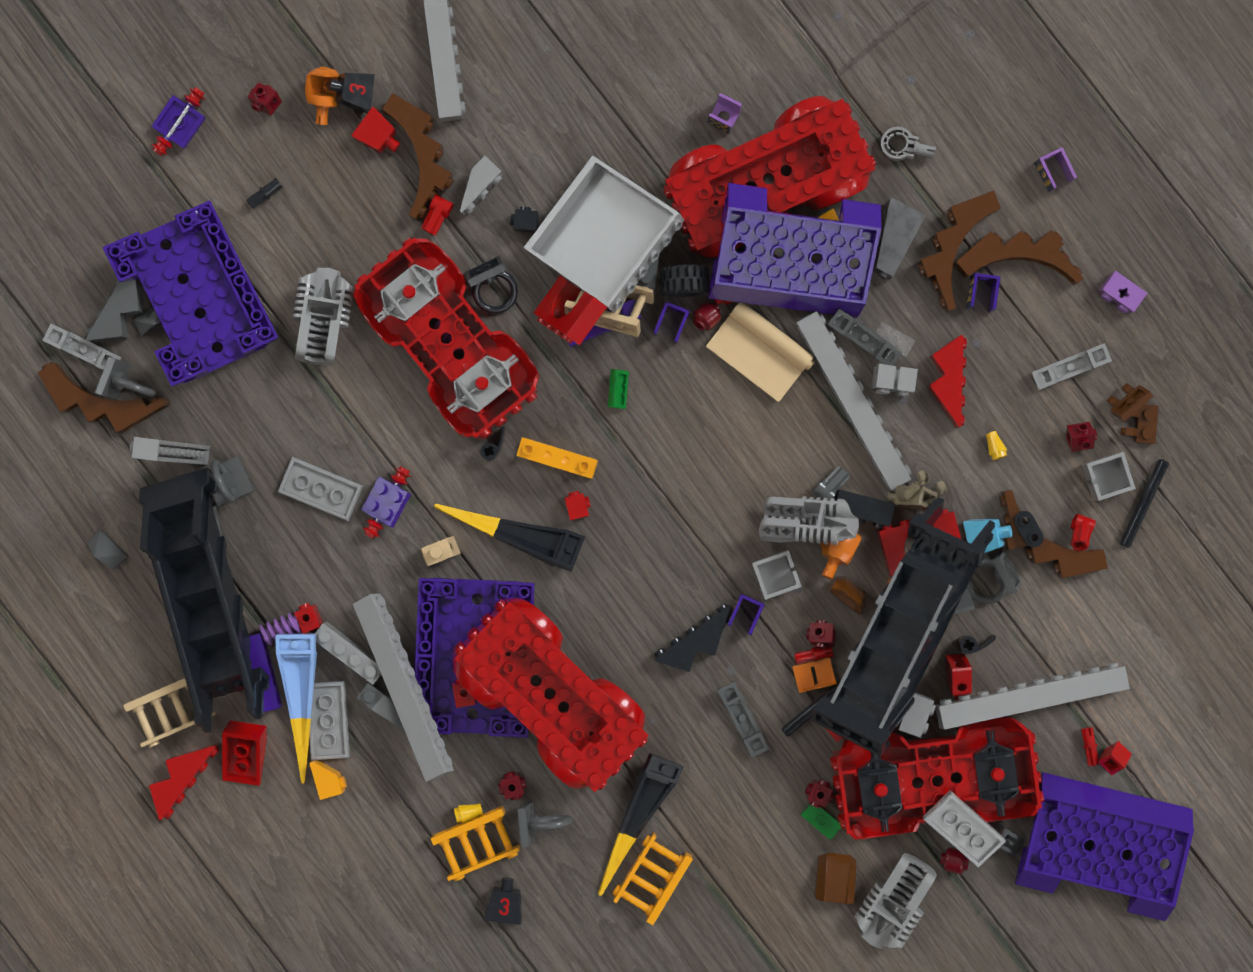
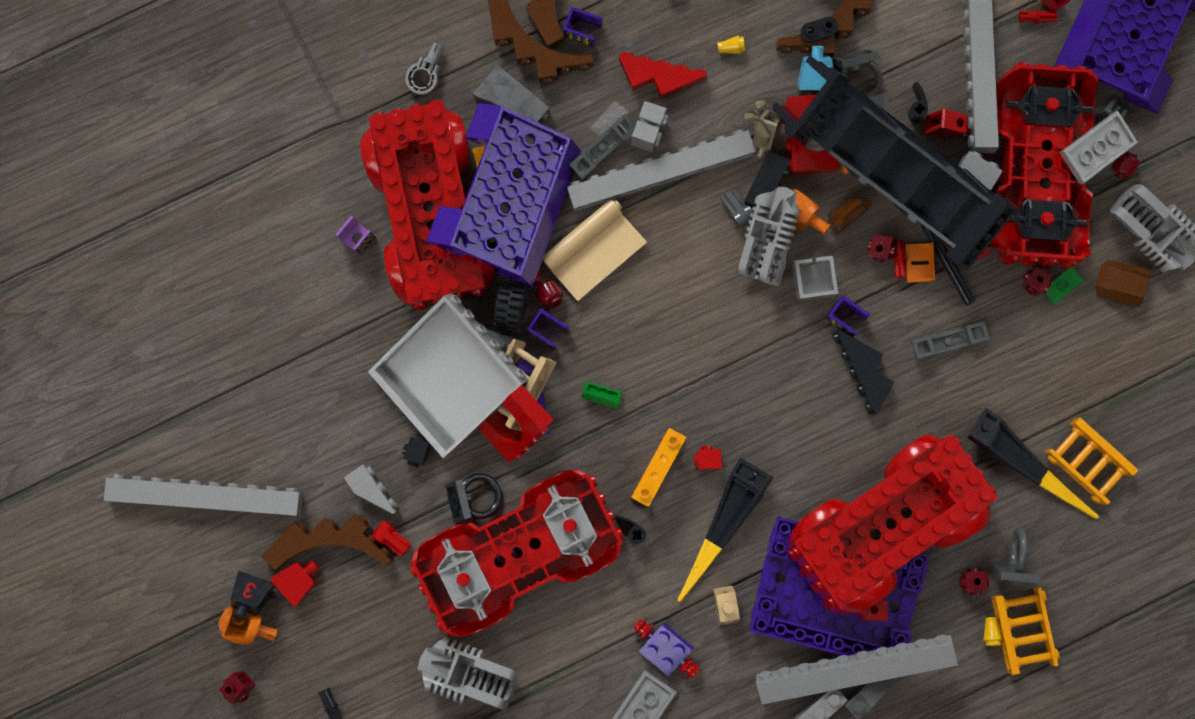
camera: 80 degrees left, 5 degrees down
black torso [484,877,522,925] -> none

